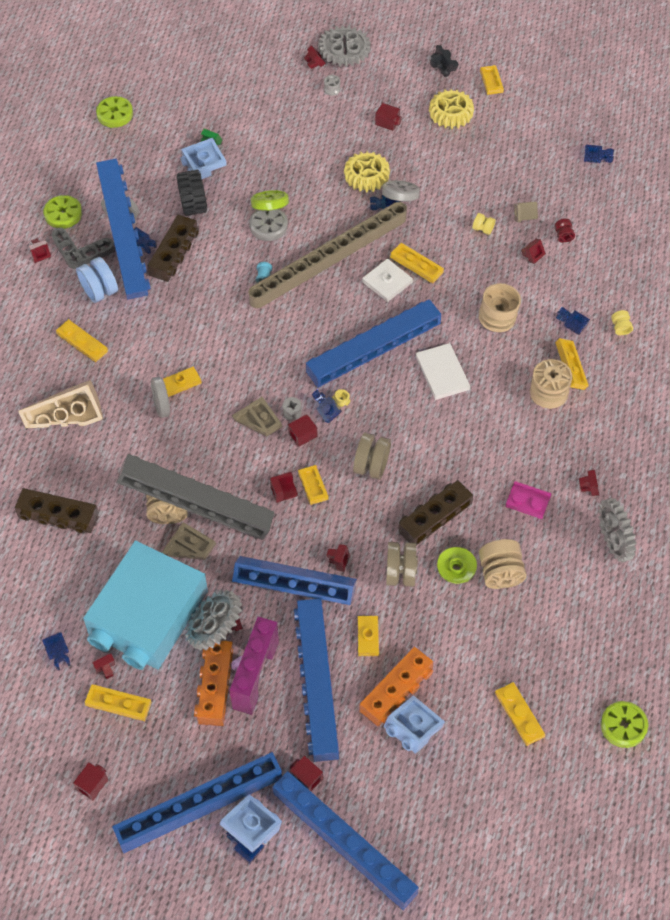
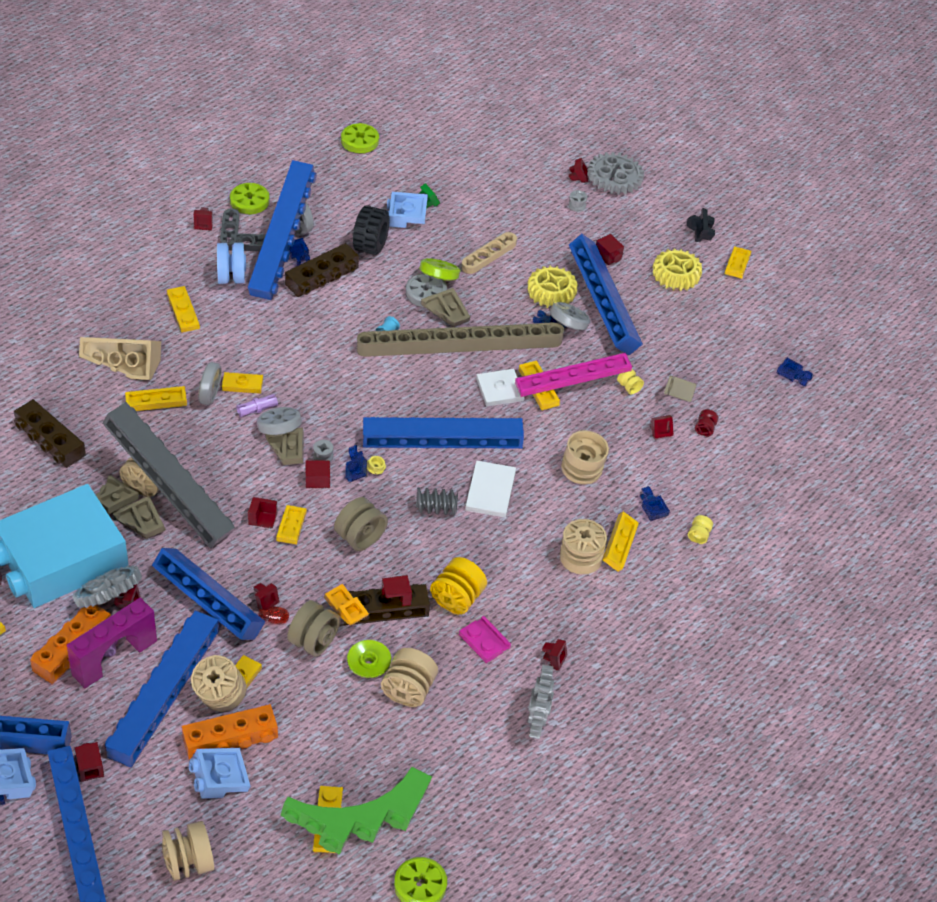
camera: 25 degrees right, 10 degrees down
none -> dark tan wing [96,475,139,514]
none -> yellow plate [125,386,187,411]
none -> tan wheel [162,821,214,881]
none -> tan wheel [191,655,247,712]
none -> lavender pin [236,394,278,417]
none -> light grey wheel [257,407,302,435]
none -> clear red cylinder [259,606,289,625]
none -> bright green arch [280,767,432,855]
none -> light orange slope [324,584,369,626]
none -> dark red panel [381,575,412,606]
none -> dark grey piece [416,487,458,516]
none -> dark tan wing [421,288,470,327]
none -> yellow wheel [430,557,487,615]
none -> tan beam [461,232,517,274]
none -> dark pink tile [515,353,632,397]
none -> blue brick [569,233,643,355]

